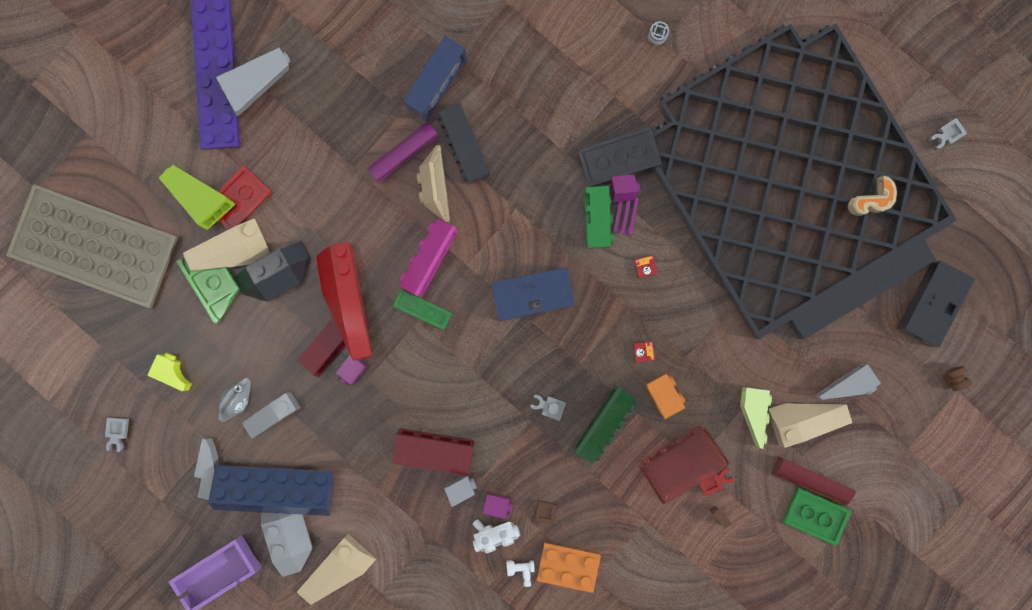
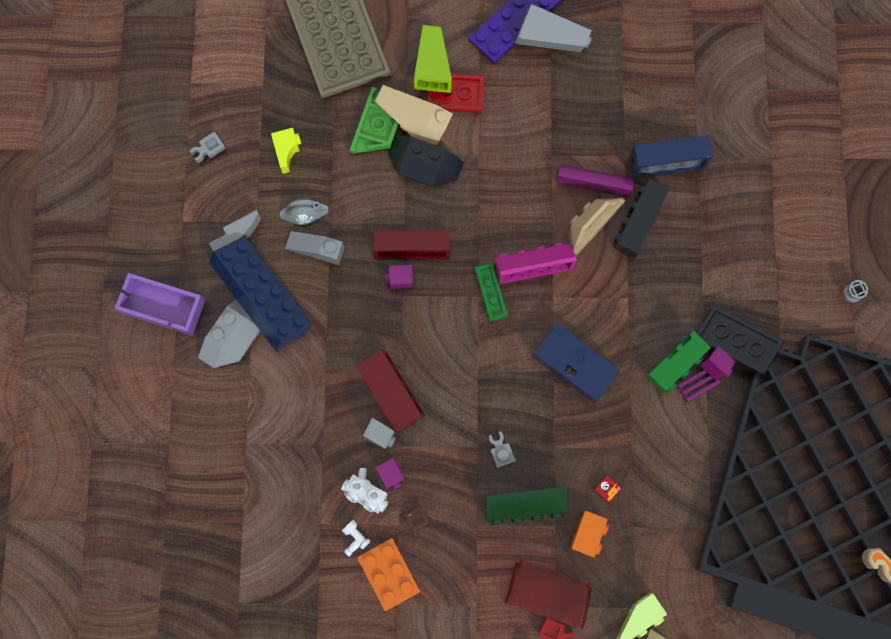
camera: 45 degrees right, 10 degrees down
tan wedge [297,534,376,605] -> none
red wedge [316,241,372,361] -> none
red tile [634,255,658,278] -> none

